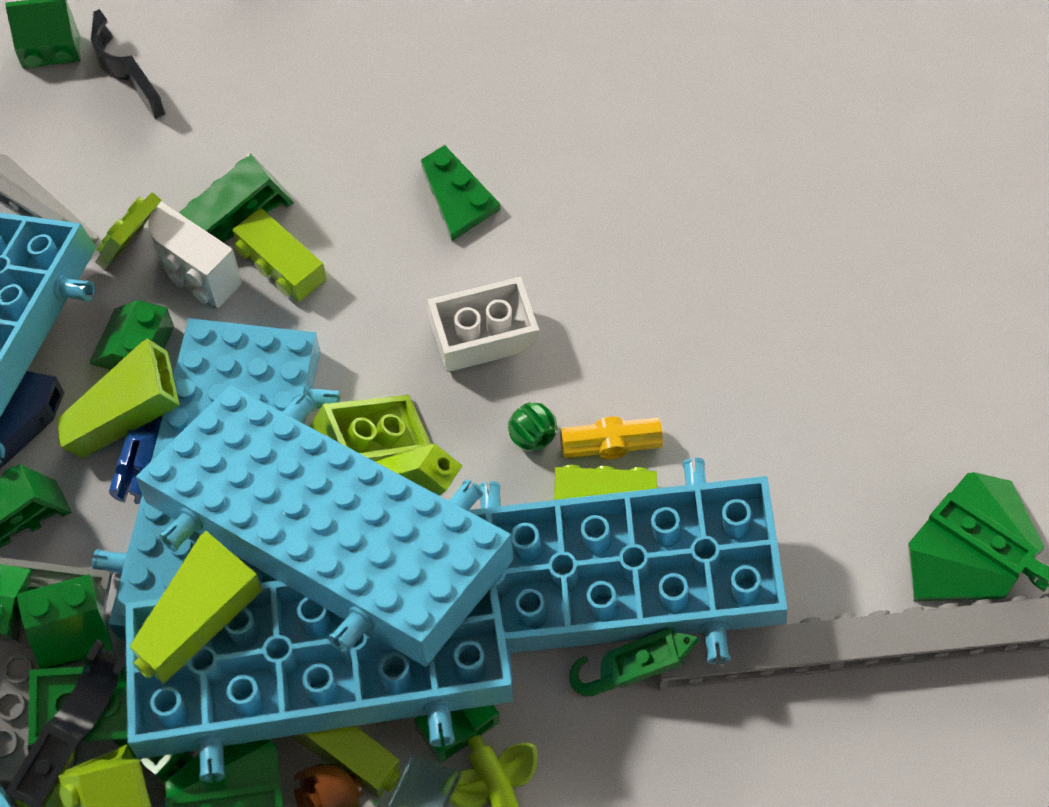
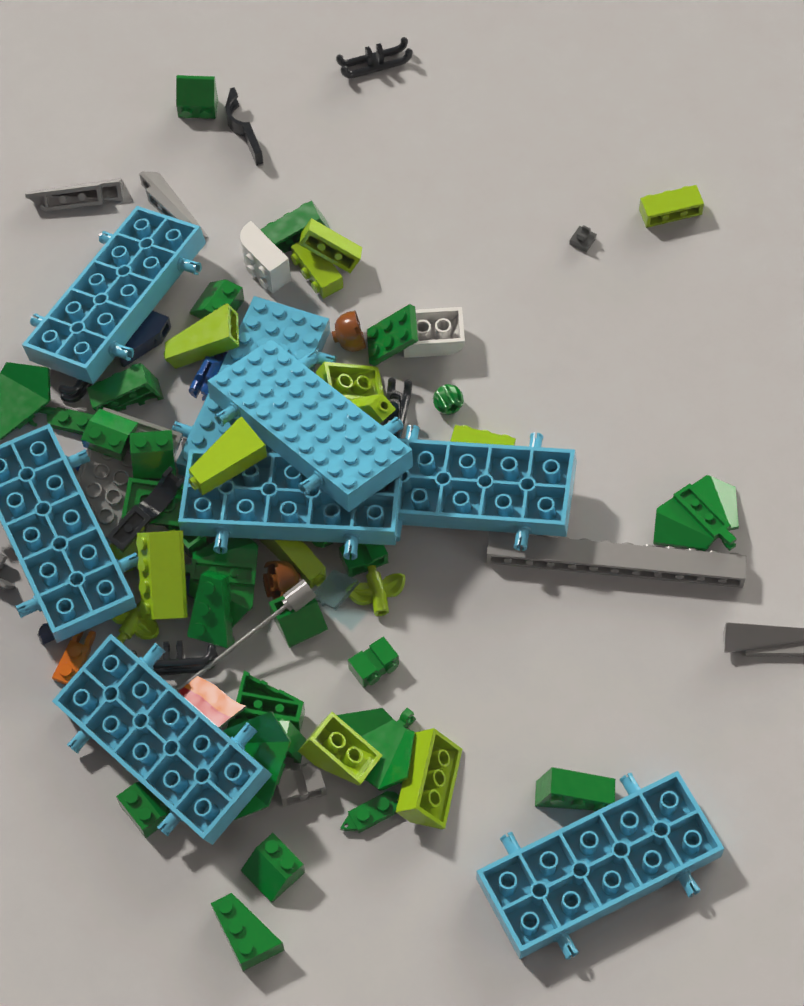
camera: 15 degrees right, 0 degrees up
lime plate [95,192,162,270] -> none
green wing [421,145,500,241] -> none
yellow piece [560,417,663,459] -> none
green plate [569,628,700,697] -> none
none -> lime brick [299,218,362,273]
none -> dark orange cylinder [332,310,366,352]
none -> green plate [367,304,418,366]
none -> black piece [380,377,412,438]
none -> dark grey tile [569,225,597,253]
none -> lime brick [639,185,704,228]

